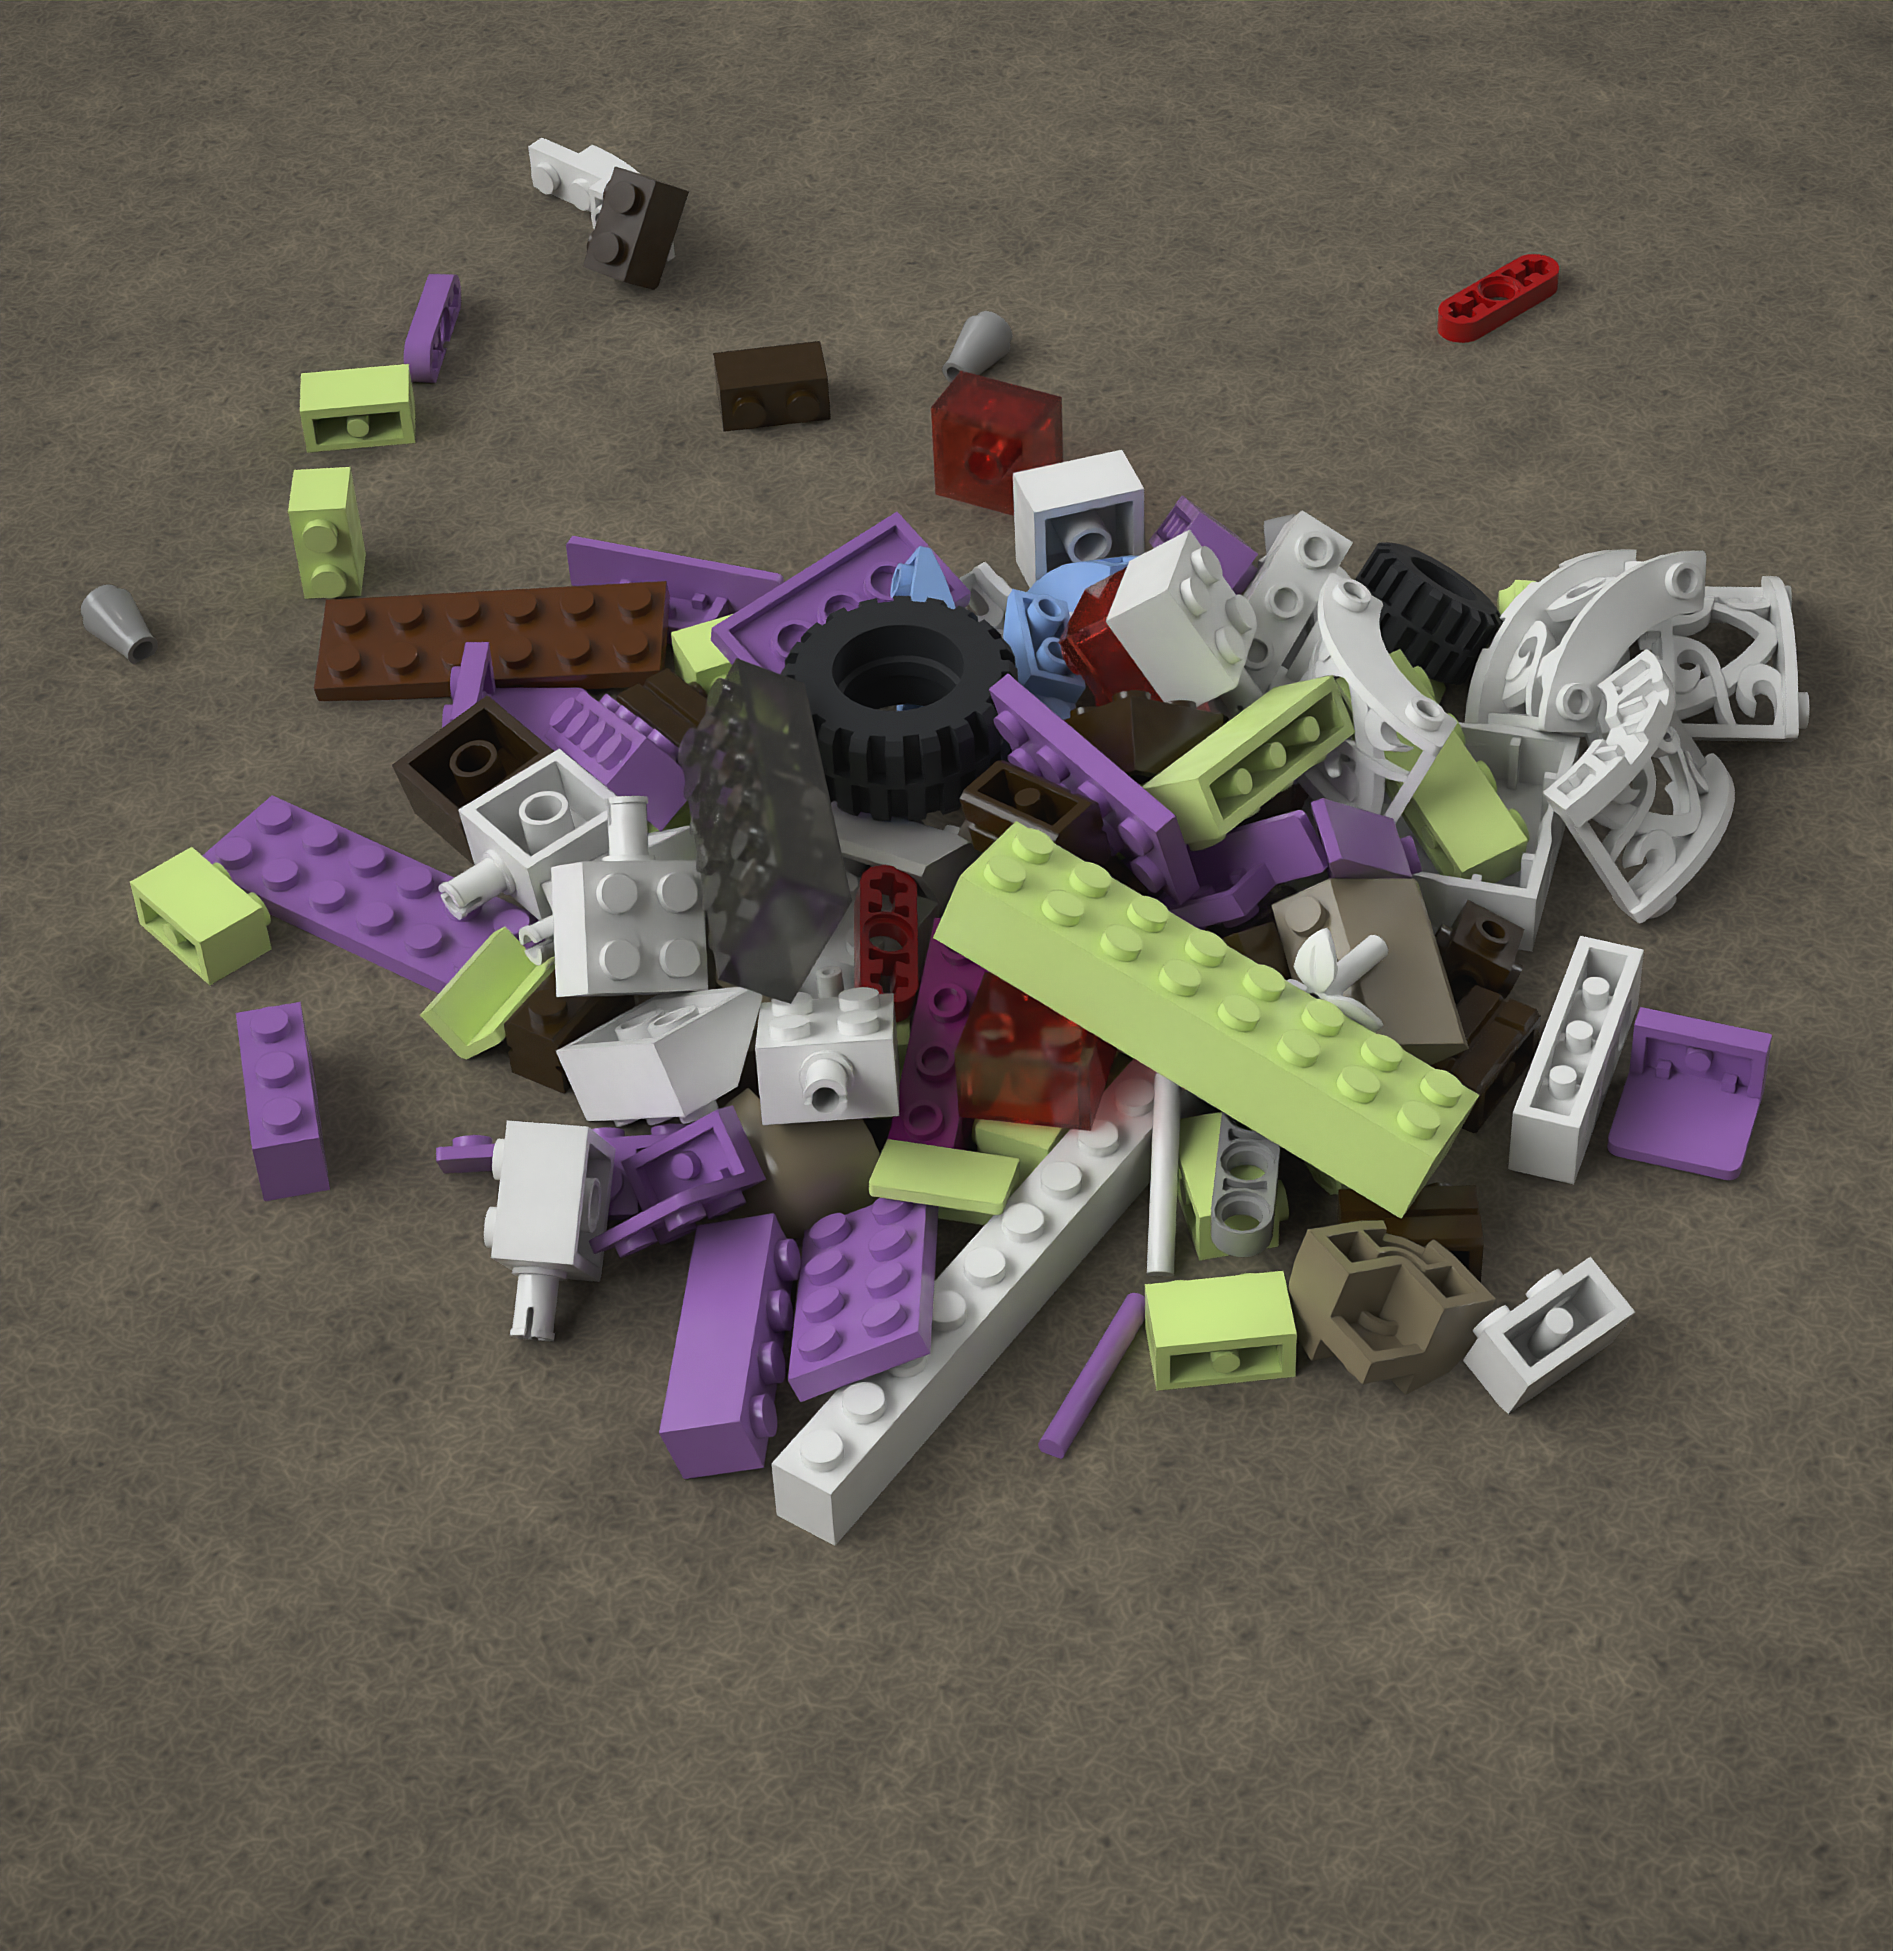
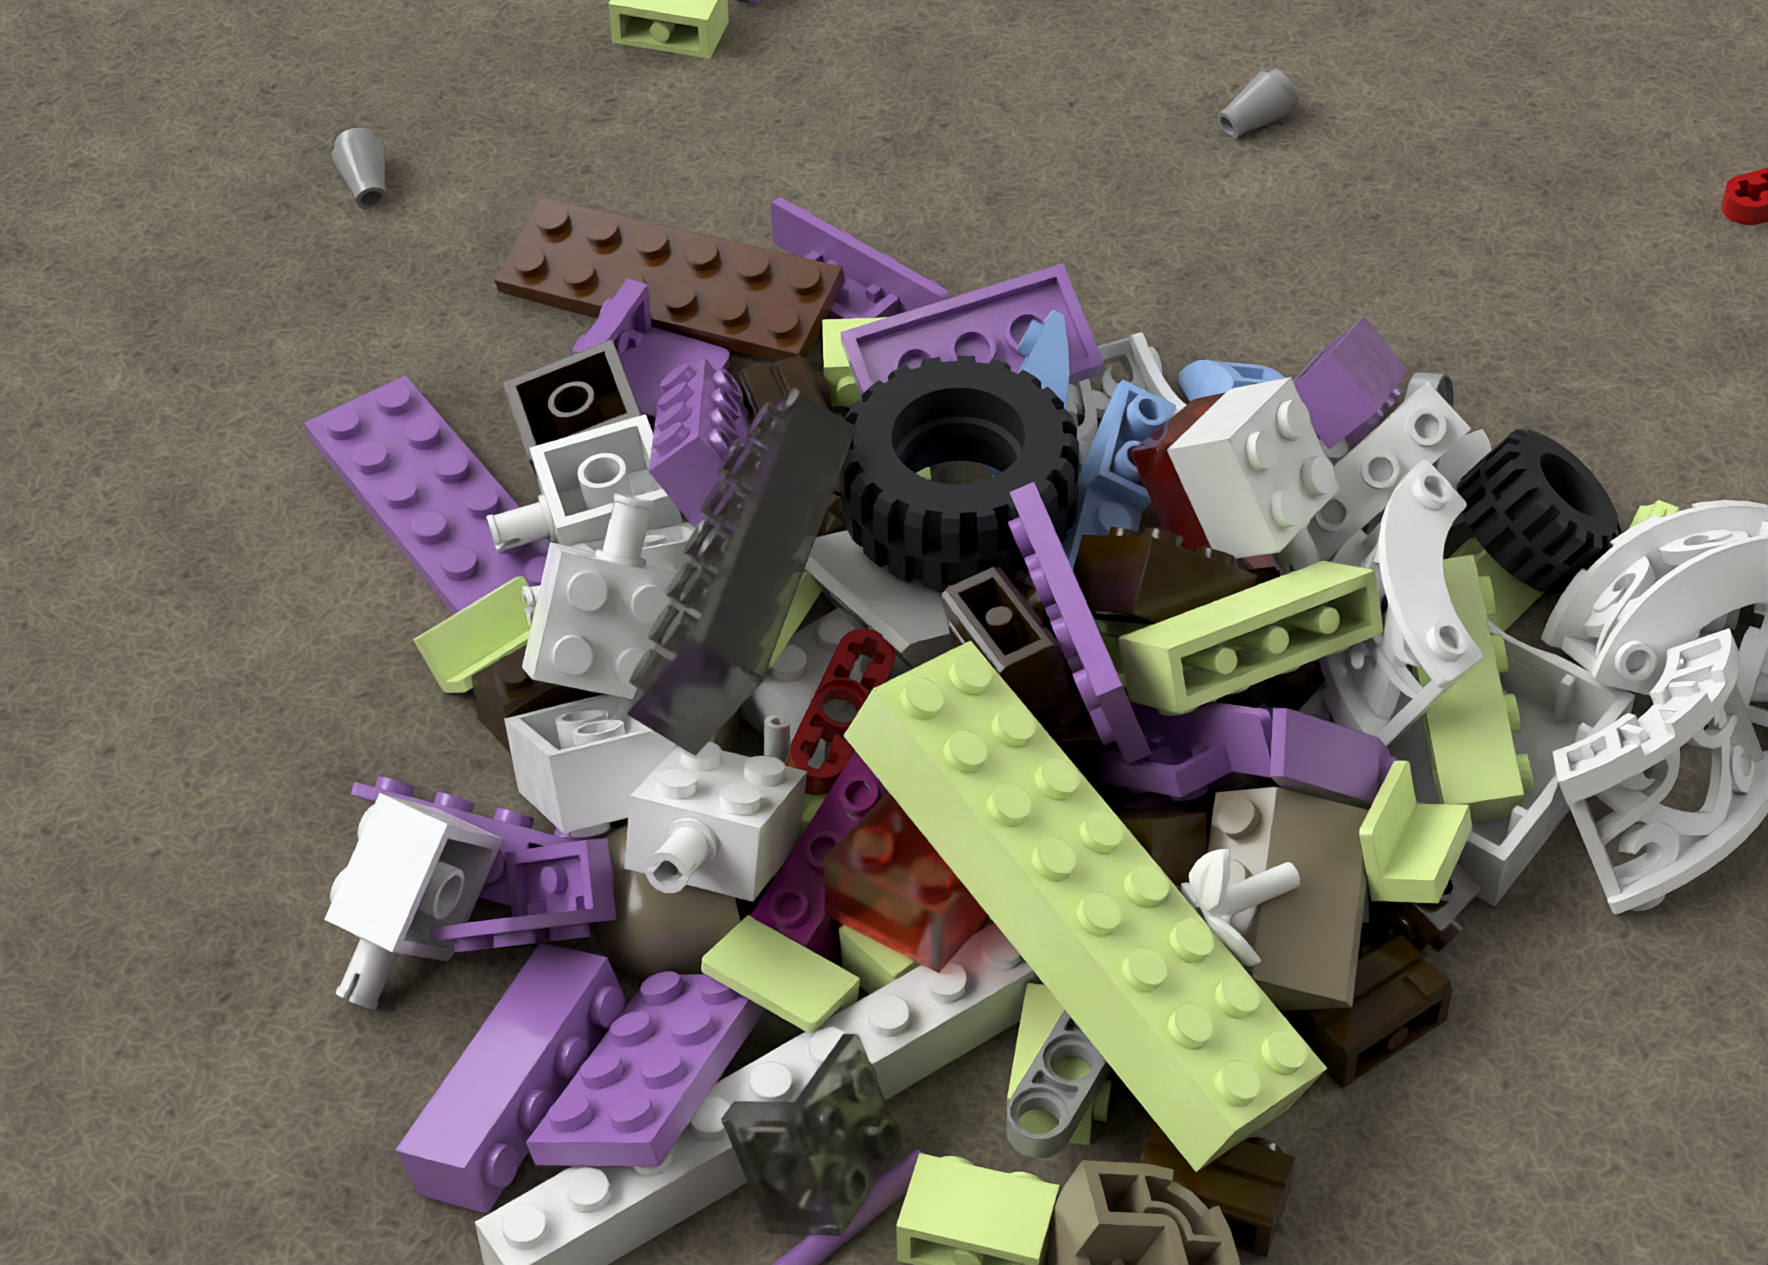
camera: 20 degrees right, 5 degrees up
yellowish green brick [130,847,271,985] -> none
medium lavender brick [236,1002,330,1201] -> none
yellowish green brick [288,467,366,599] -> none
dark brown brick [713,341,831,432] -> none
clear red brick [931,371,1063,516] -> none
white brick [1013,450,1145,588] -> none
white bar [1147,1073,1181,1276] -> none
white brick [1508,936,1644,1185] -> none
medium lavender bracket [1607,1007,1772,1180] -> none
none -> clear smoke bracket [721,1034,902,1236]
none -> yellowish green panel [1359,761,1473,903]

